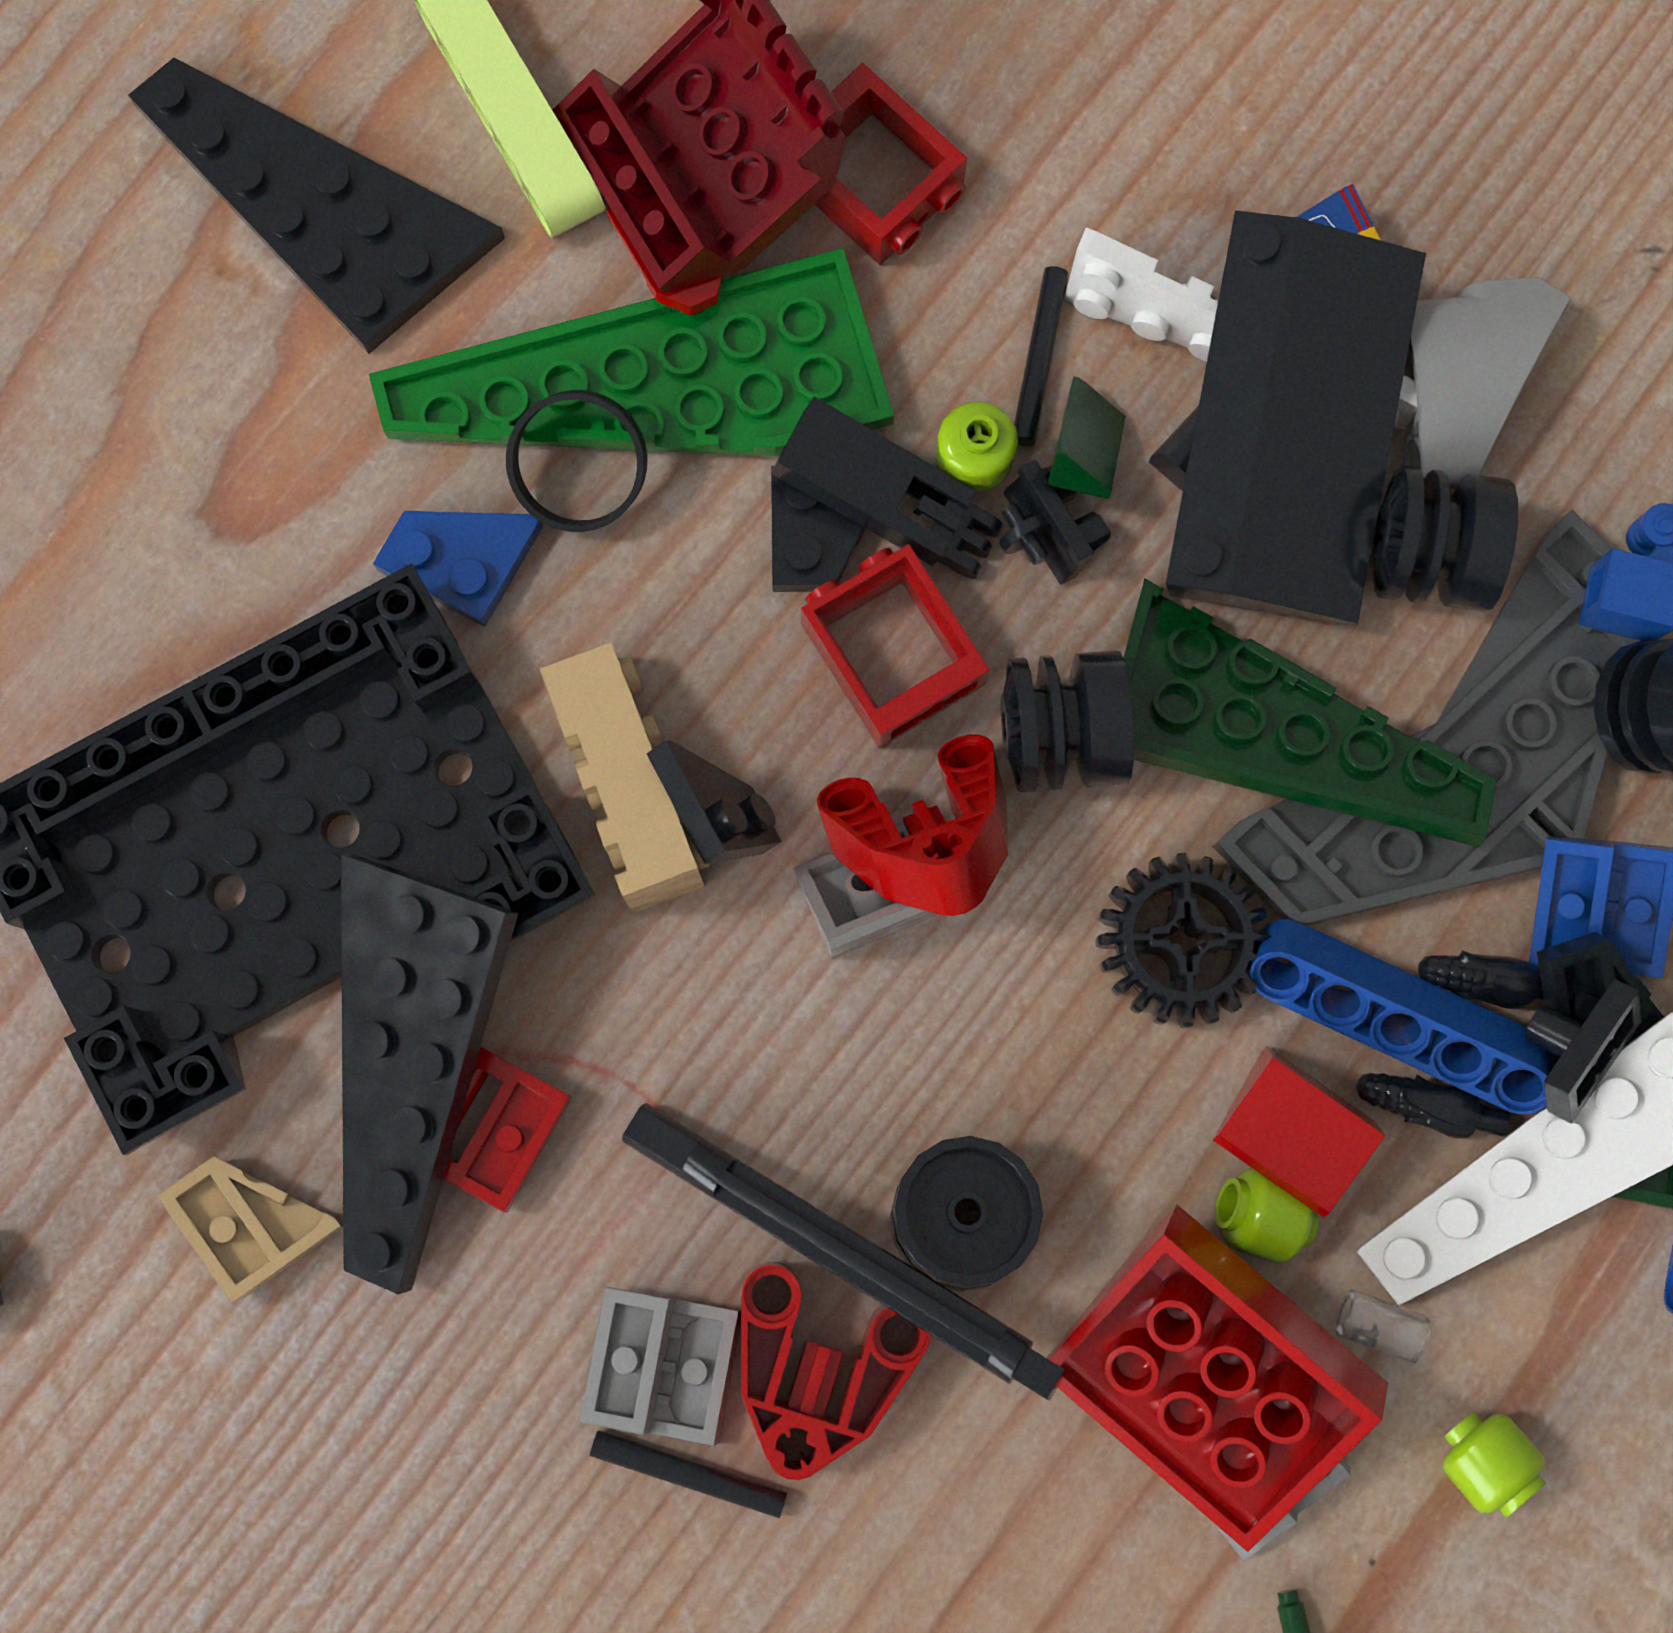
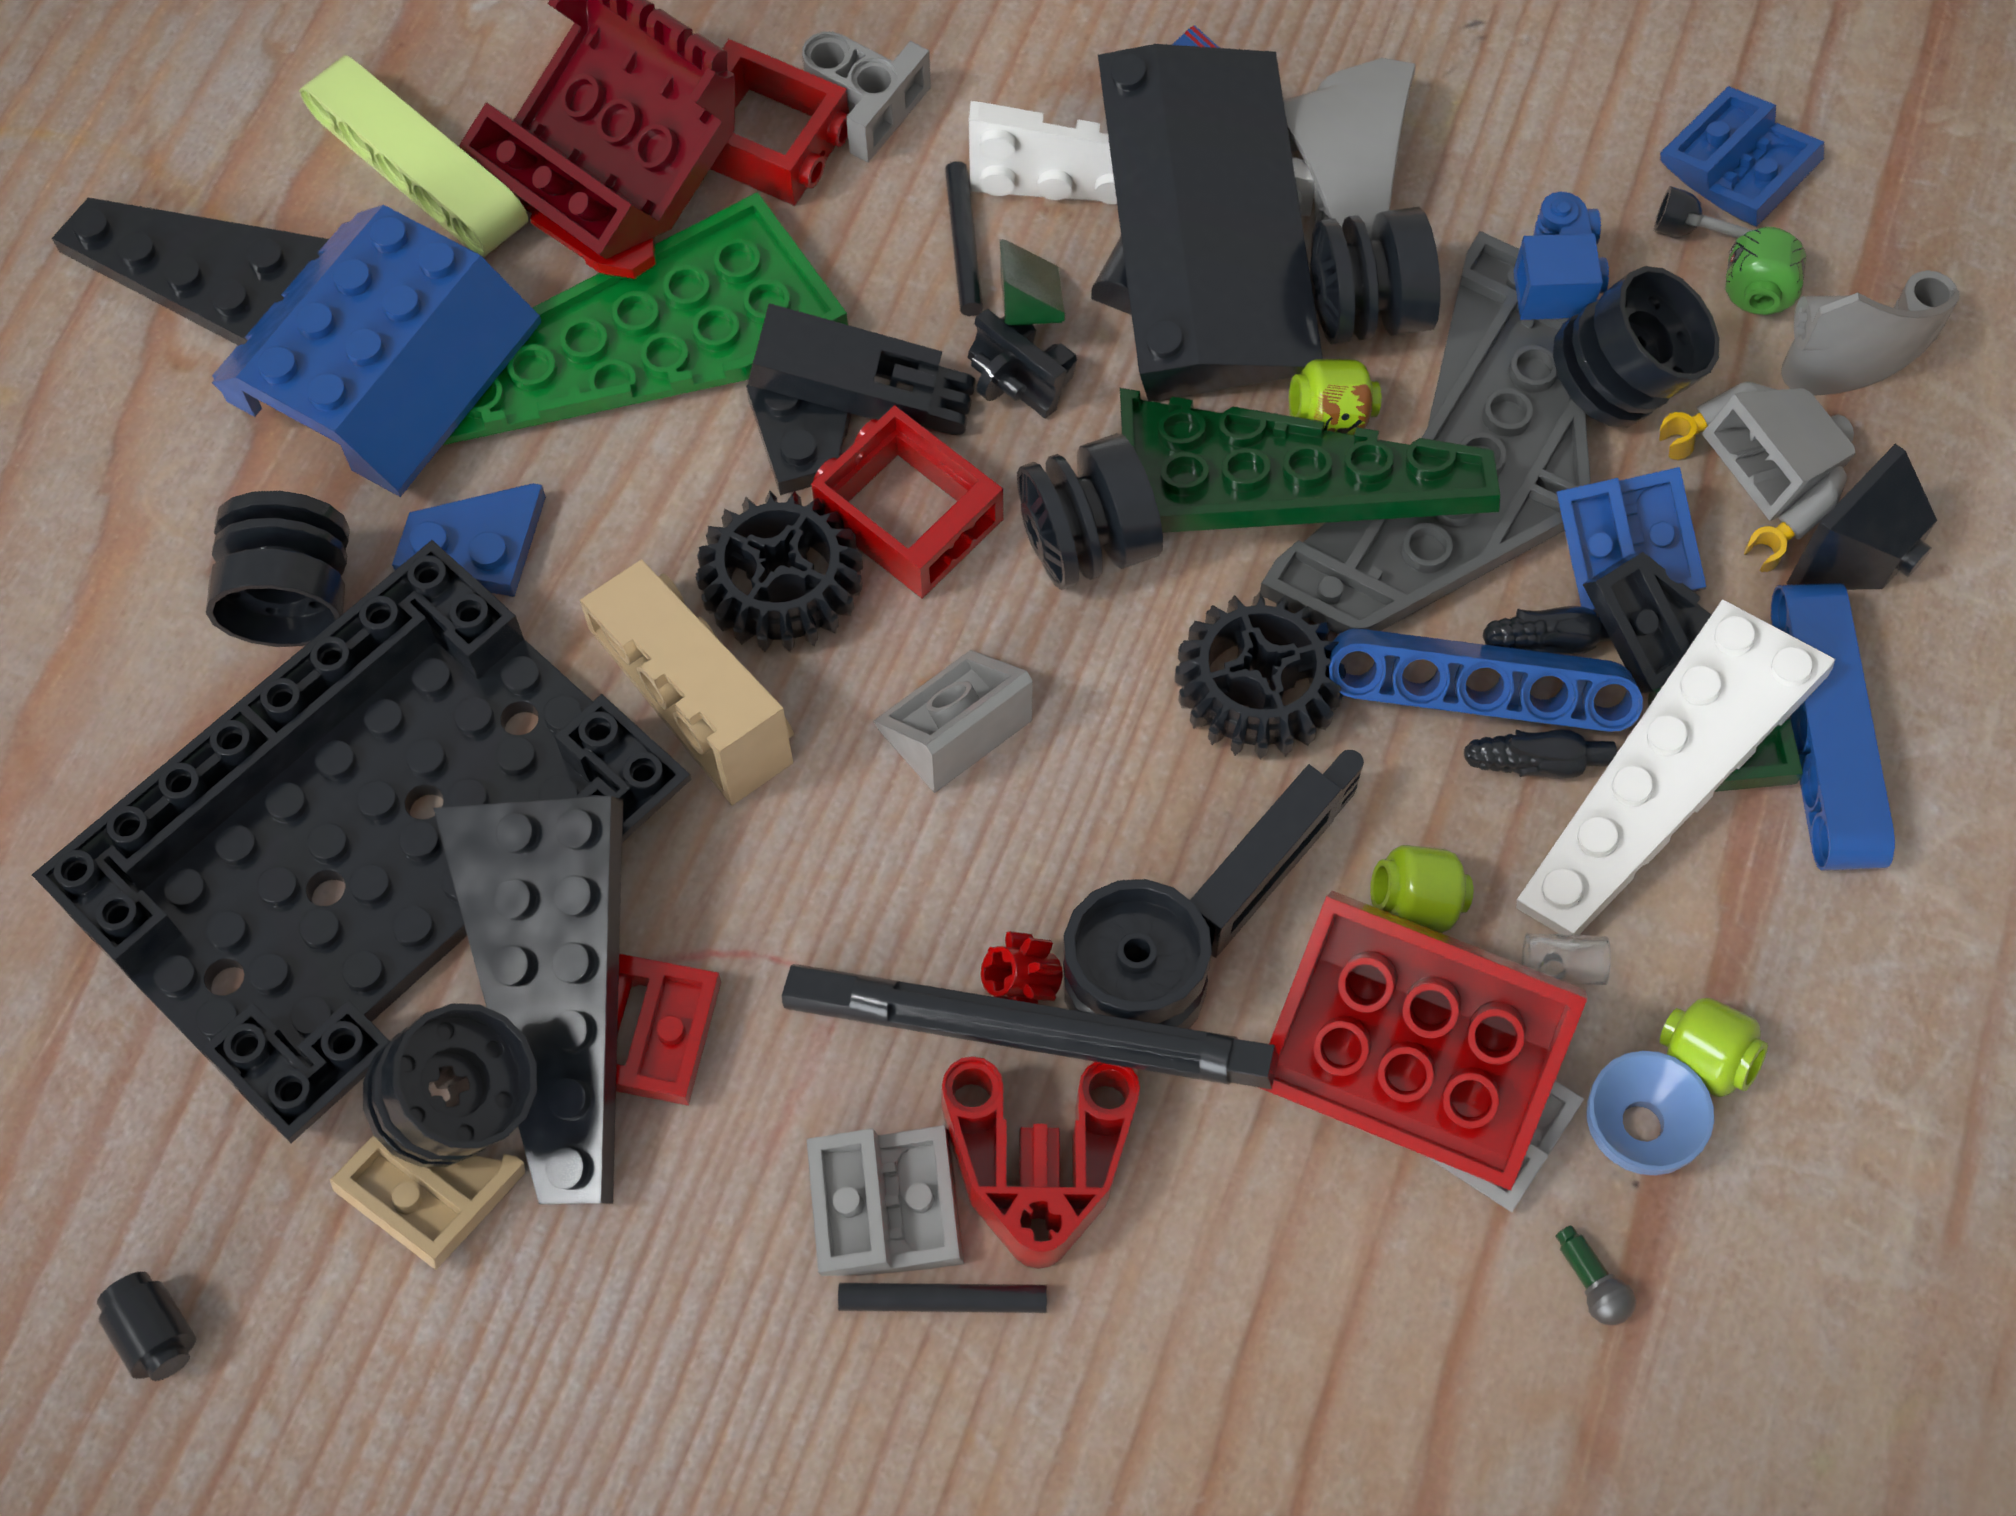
camera: 15 degrees left, 15 degrees down
black tyre [506,390,648,532] -> none
black wing [646,740,782,864] -> none
red connector [817,734,1008,916] -> none
lime head [935,401,1018,492] -> none
red slope [1213,1046,1386,1218] -> none
black tile [1525,979,1641,1124] -> none
none -> black wheel [206,491,350,647]
none -> blue slope [212,204,541,497]
none -> black wheel [363,1003,537,1167]
none -> black gear [696,490,863,653]
none -> light grey tile [802,32,931,163]
none -> red gear [981,931,1063,1004]
none -> black hinge [1190,750,1364,958]
none -> lime head [1289,359,1382,435]
none -> medium blue piece [1587,1051,1714,1175]

